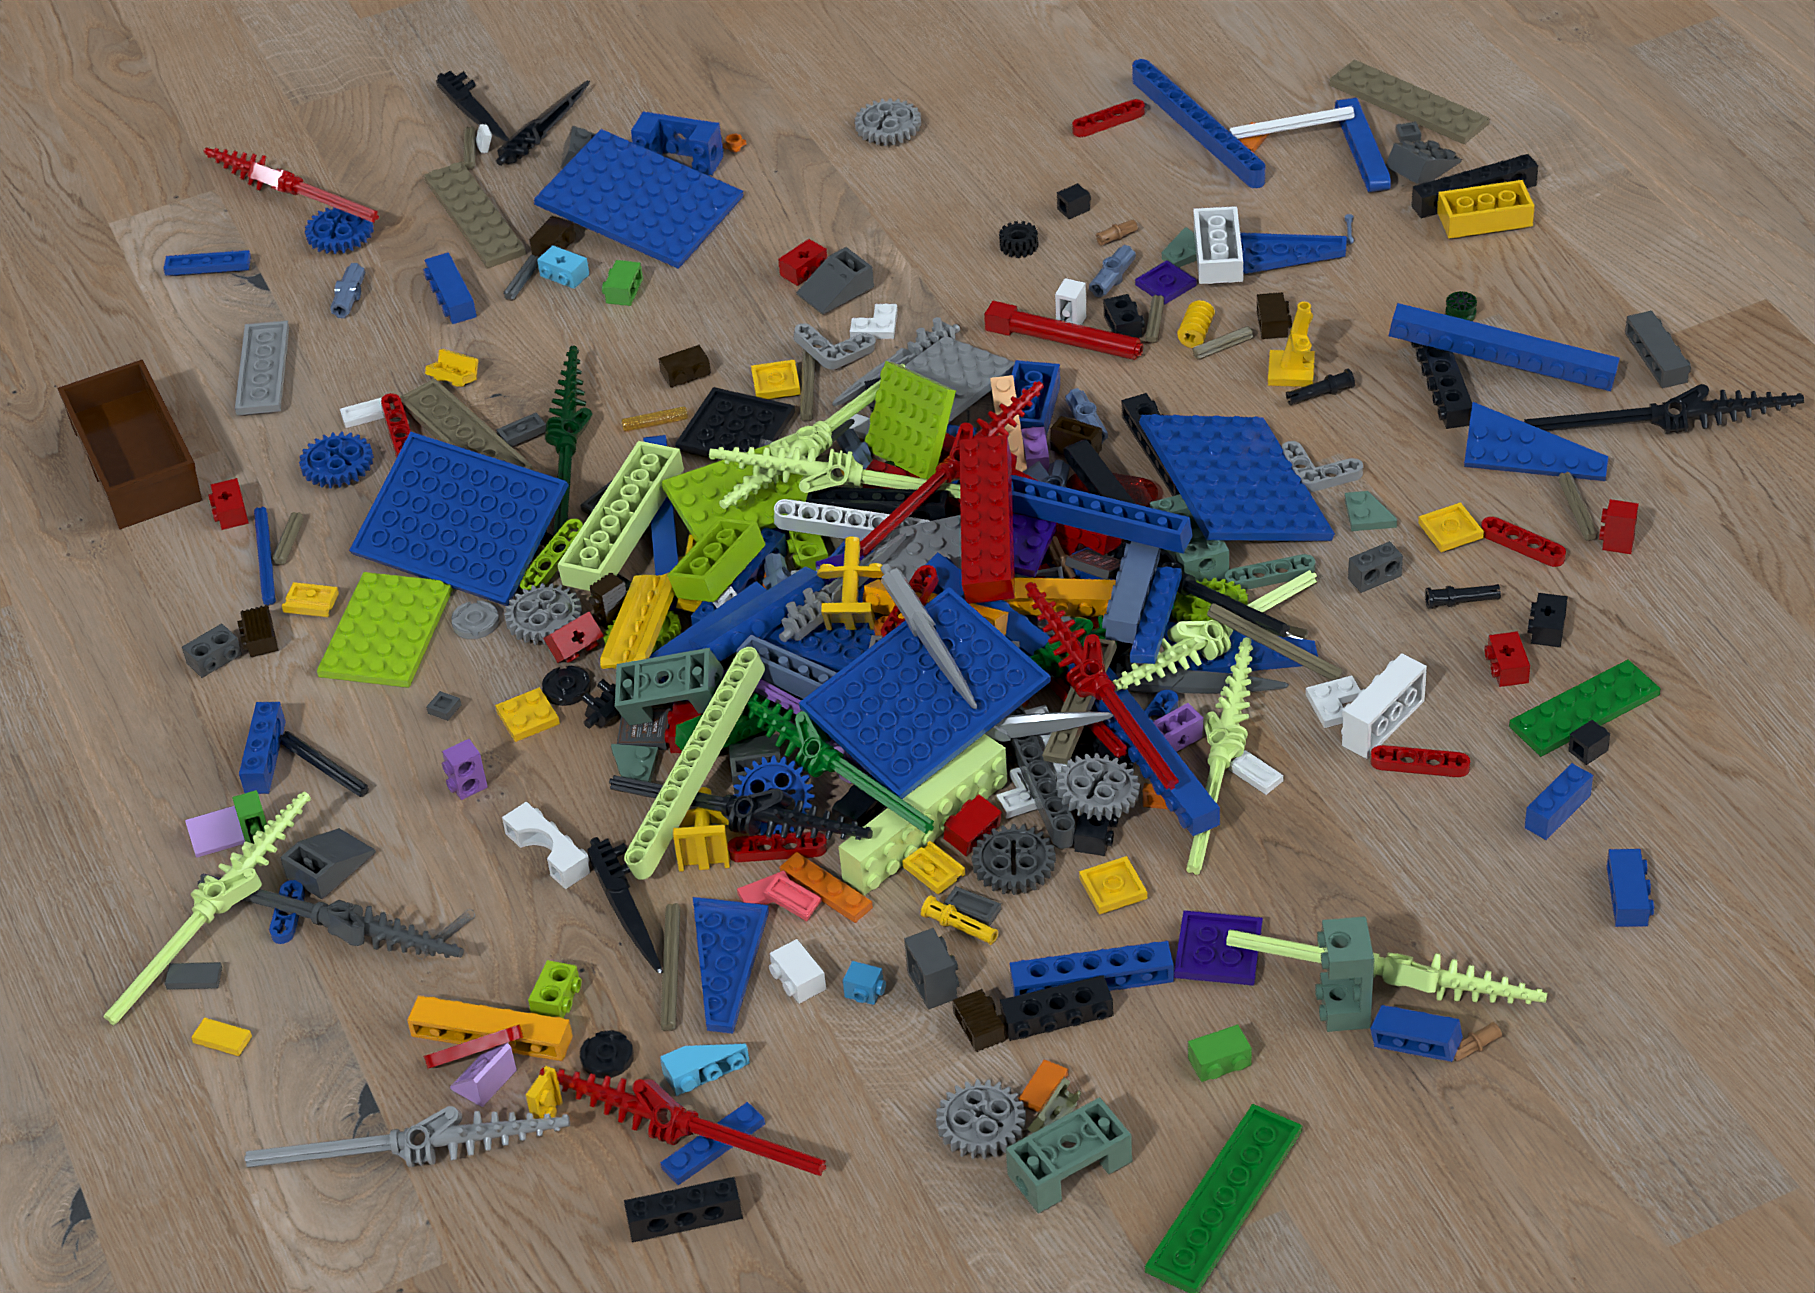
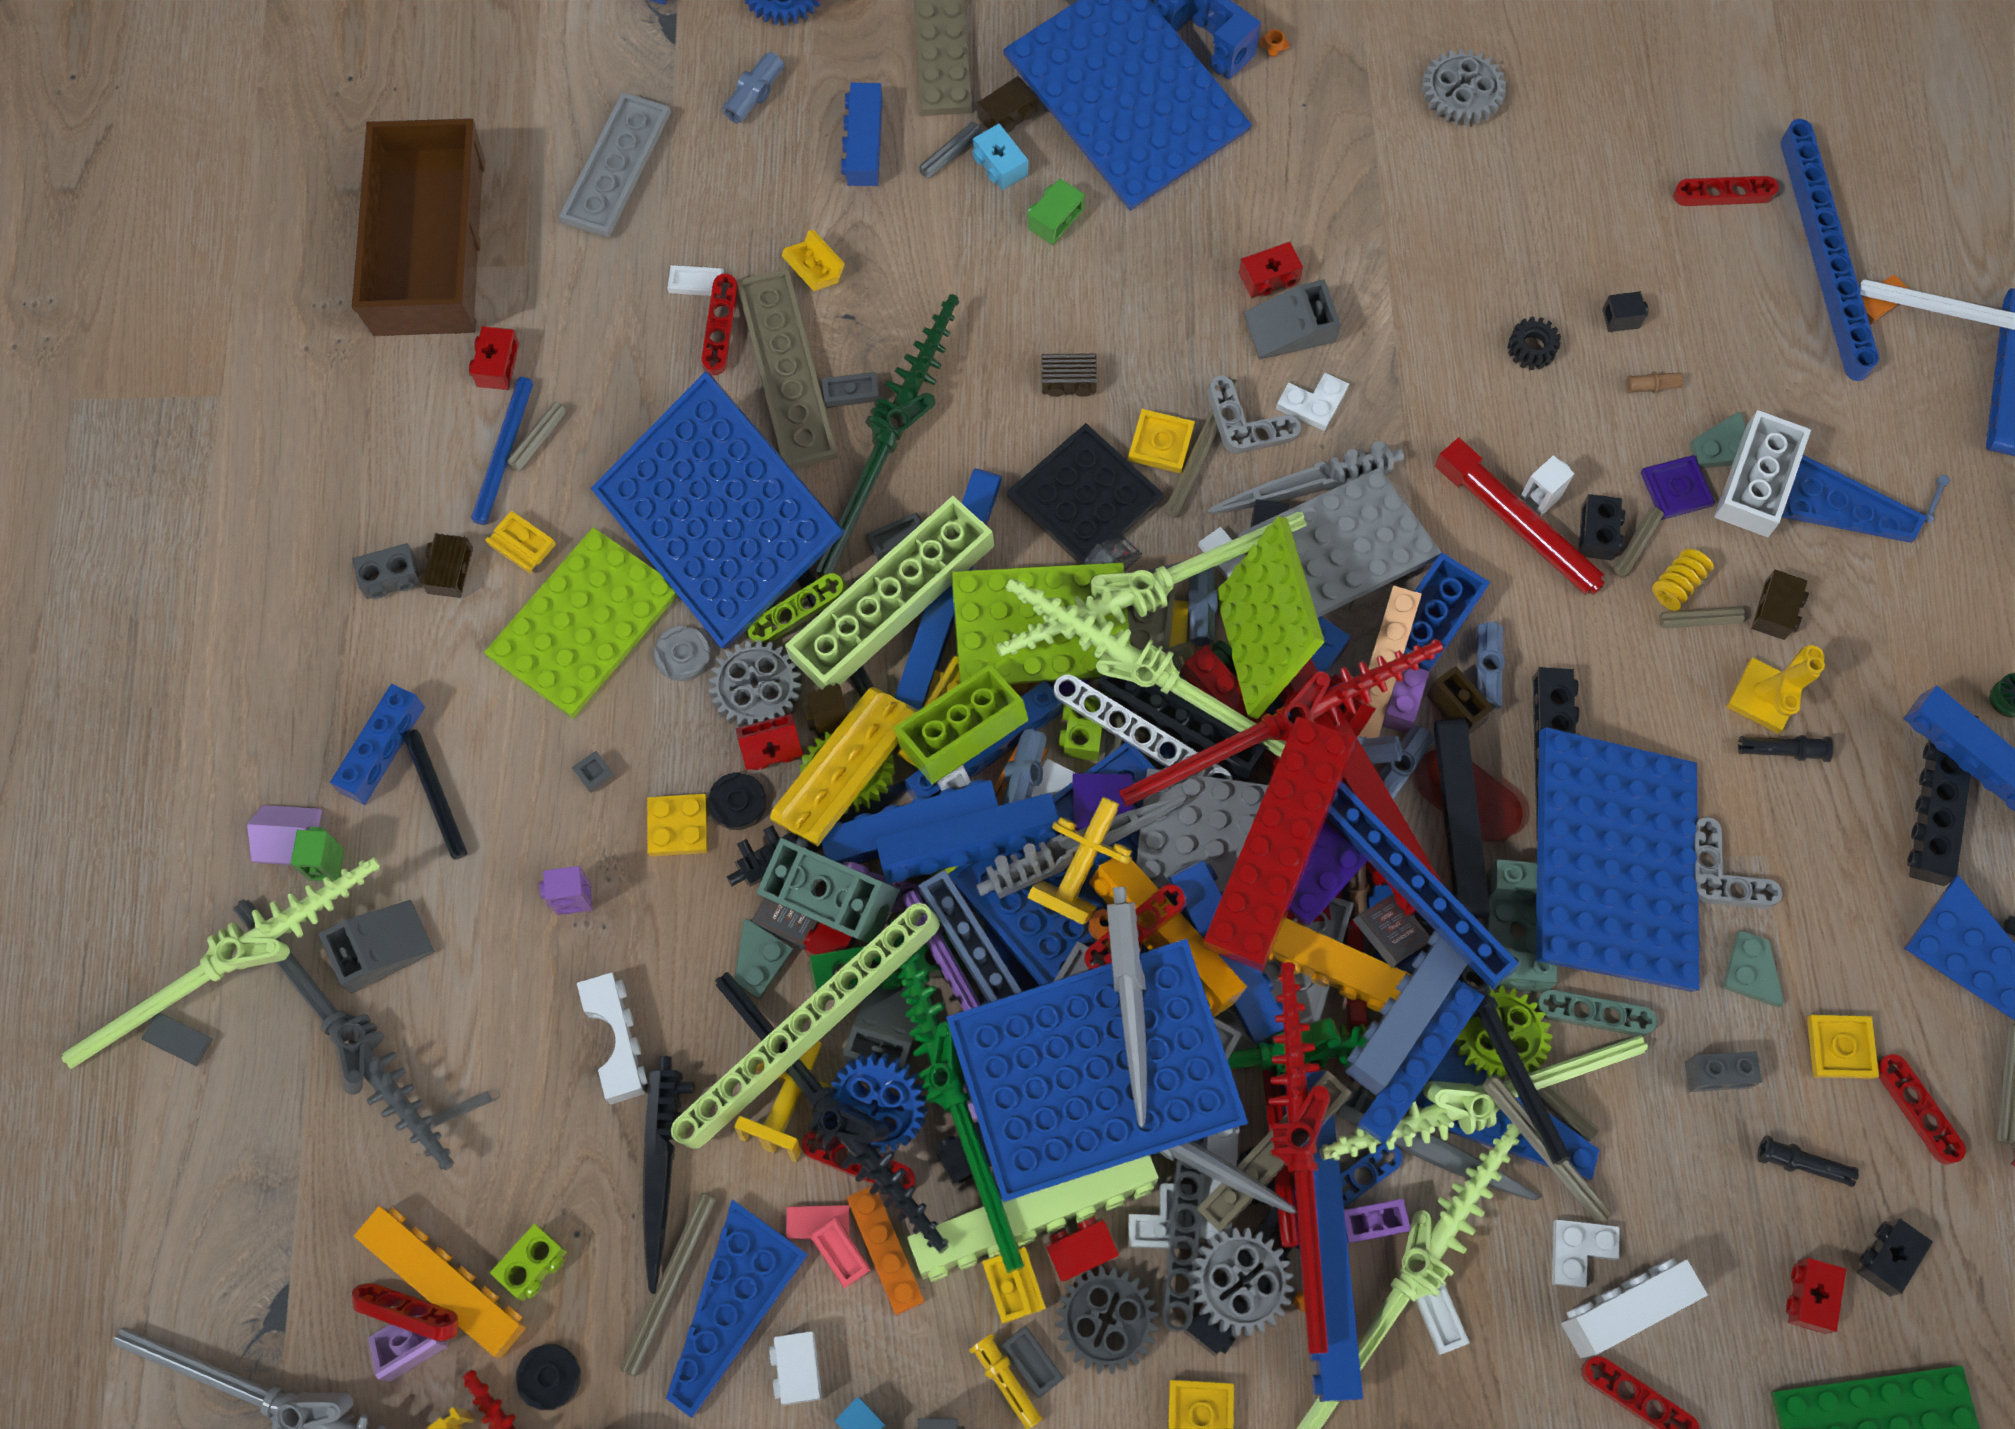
camera: 20 degrees right, 25 degrees up
yellow tile [191,1017,252,1056] -> none
blue beam [269,880,305,944] -> none
blue gear [299,432,374,488] -> none
clear yellow axle [621,406,688,432] -> none
sand blue piece [1089,245,1136,298] -> none

